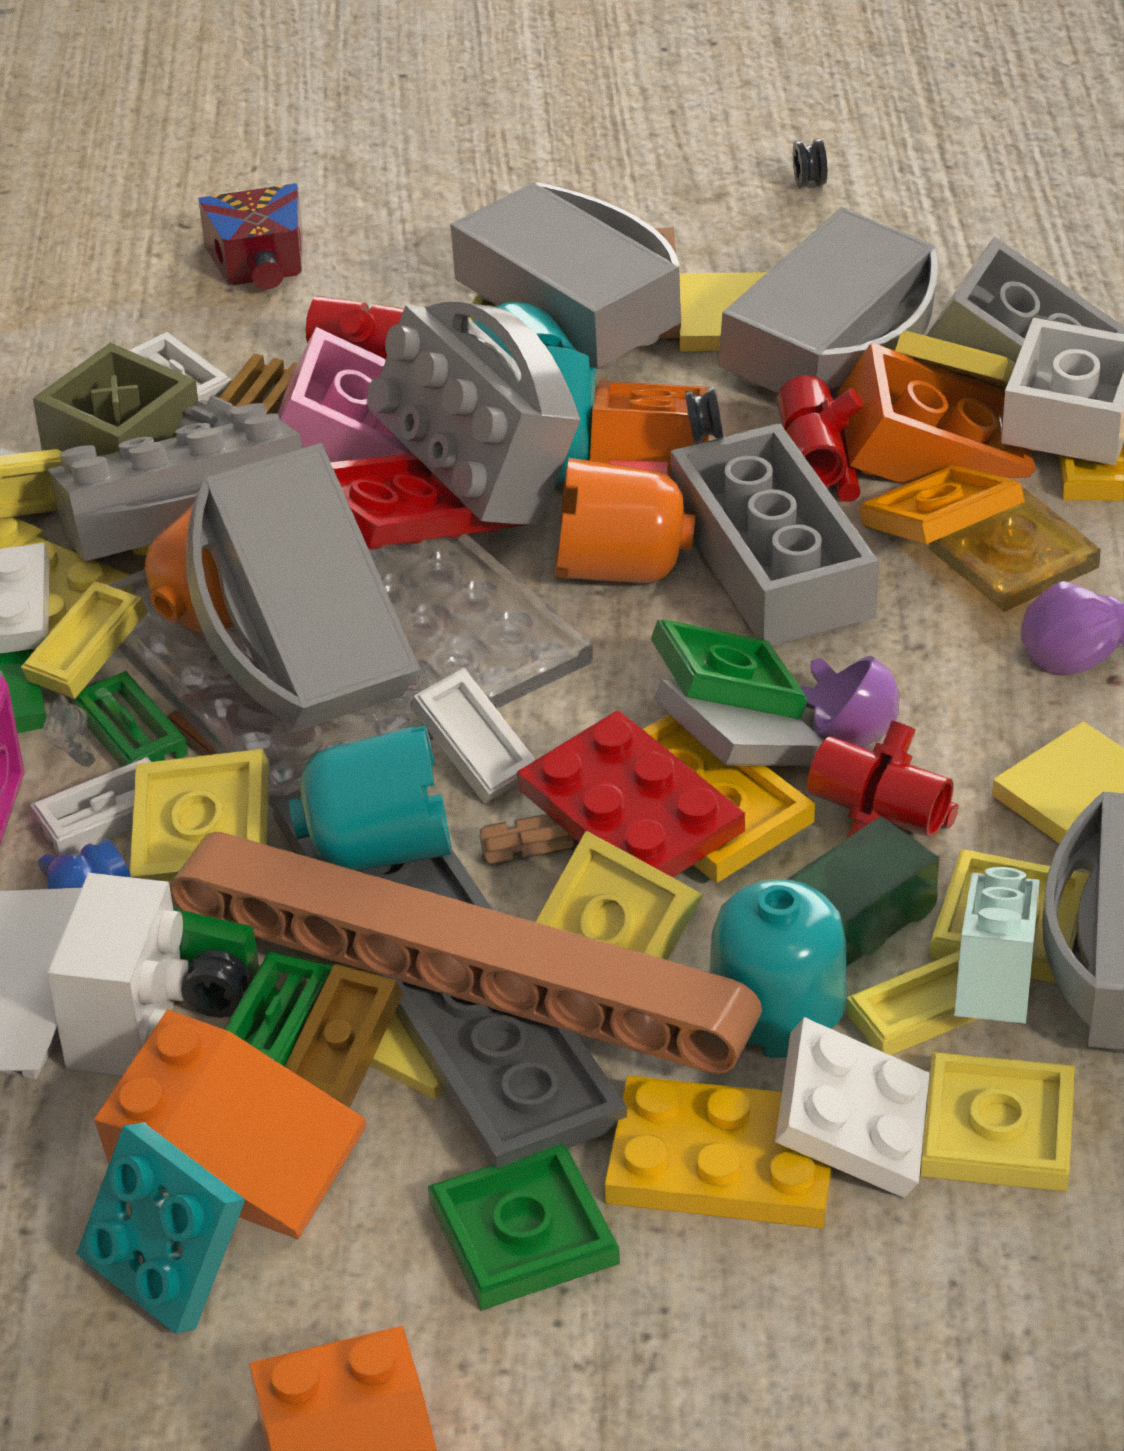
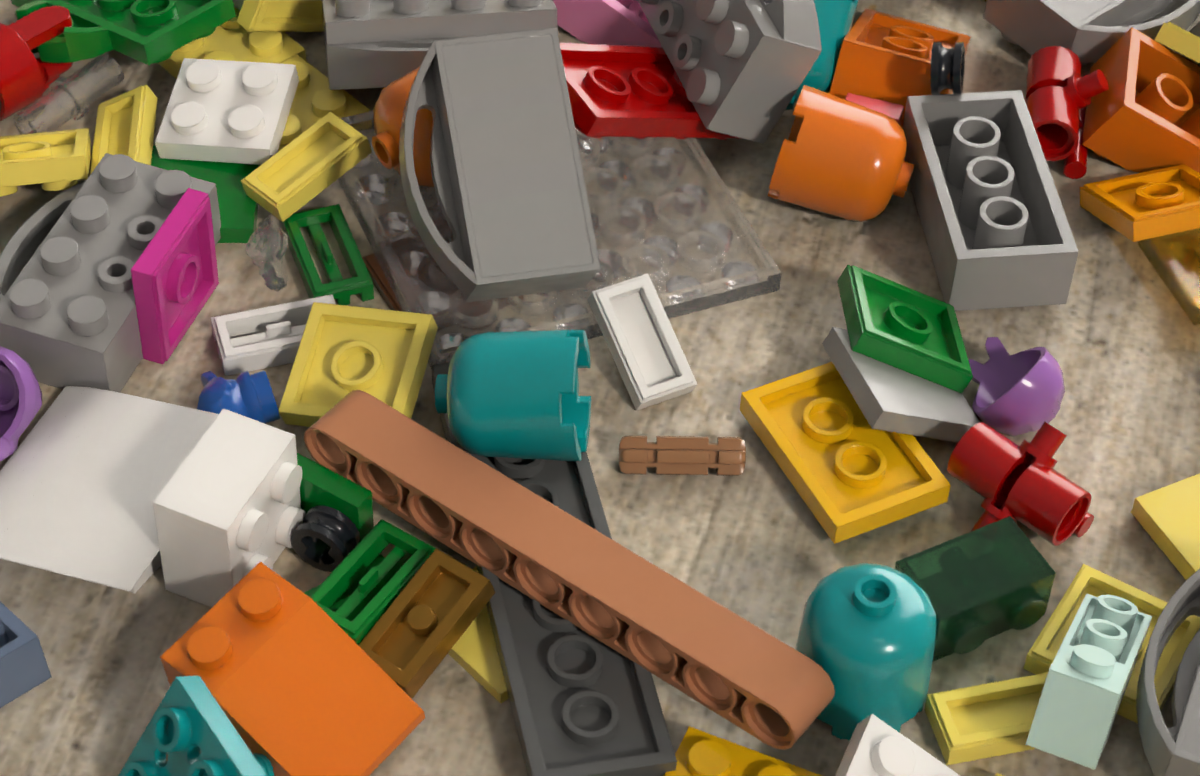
camera: 10 degrees right, 5 degrees up
red plate [517,710,746,877] -> none
light yellow plate [536,831,703,960] -> none

